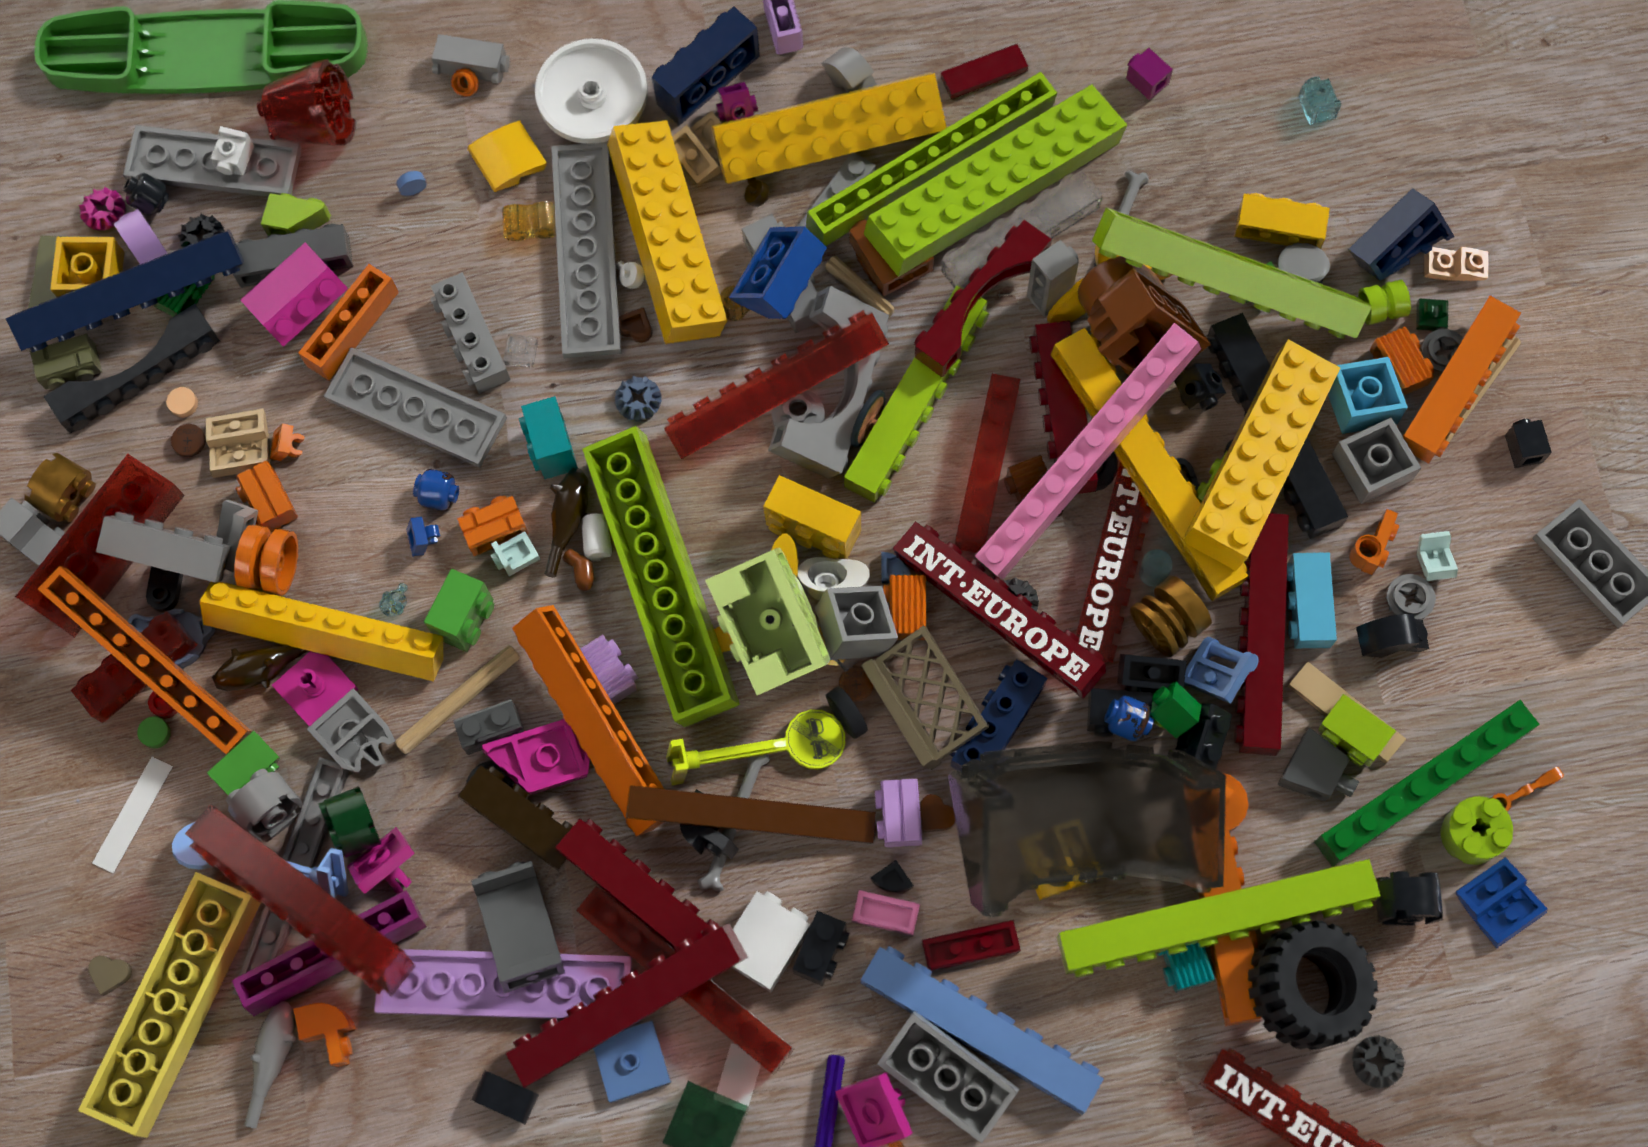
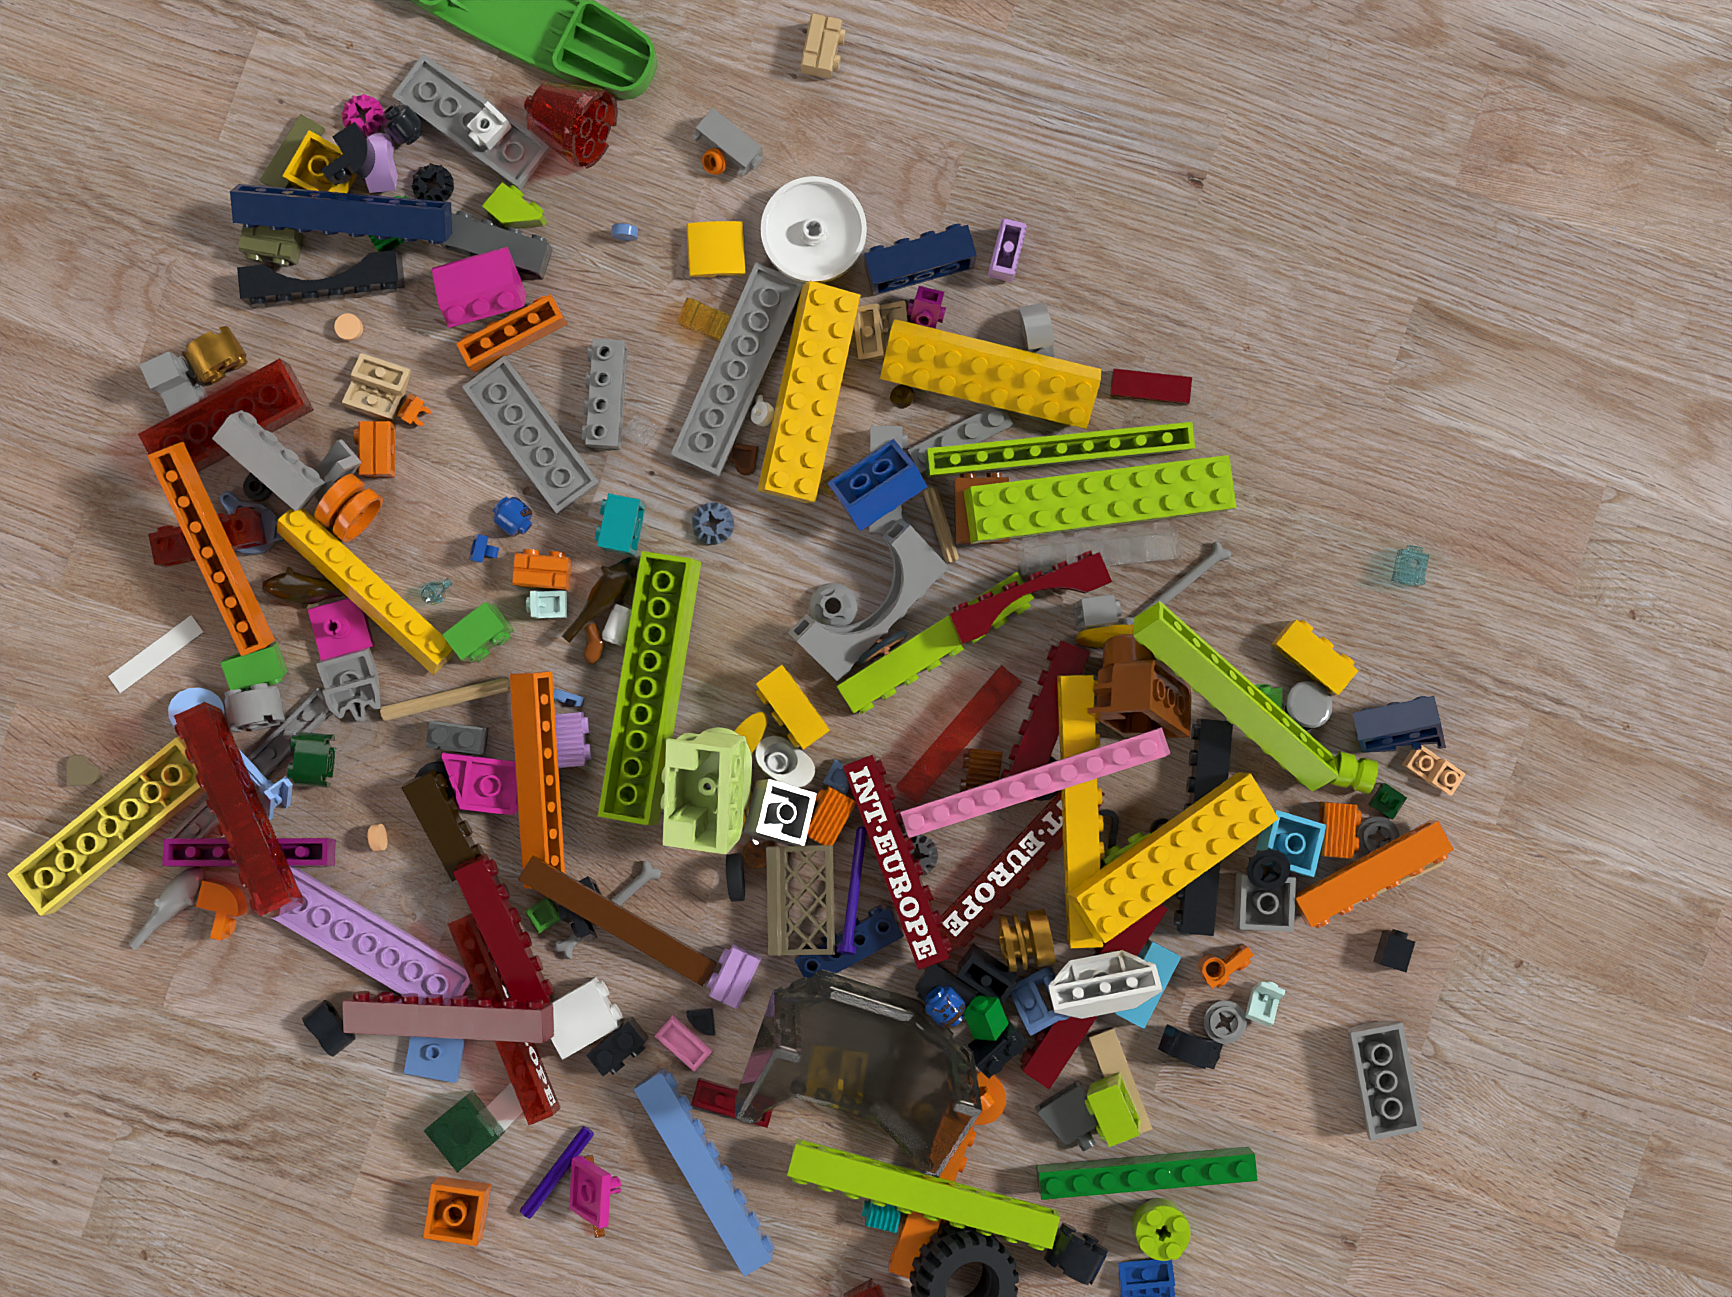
camera: 25 degrees right, 15 degrees up
bright green tile [137,717,171,748] -> none
reddish brown piece [171,424,206,457] -> none
dark pink tile [347,827,415,894] -> none
dark grey panel [471,861,565,993] -> none
clear red brick [664,310,889,459] -> none
neon yellow piece [666,709,845,786] -> none
light grey brick [877,1011,1020,1143] -> none
reddish brown tile [920,794,957,832] -> none
magenta brick [1126,48,1173,101] -> none
clear light blue brick [1139,549,1173,587] -> none
black brick [1174,363,1226,411] -> none
orange piece [1491,767,1564,812] -> none
none -> black brick [321,122,375,185]
none -> light nougat tile [367,824,388,852]
none -> bright green tile [525,897,560,933]
none -> medium blue tile [554,689,585,707]
none -> dark purple bar [837,826,867,955]
none -> white wedge [1048,950,1162,1019]
none -> black gear [1246,847,1290,890]

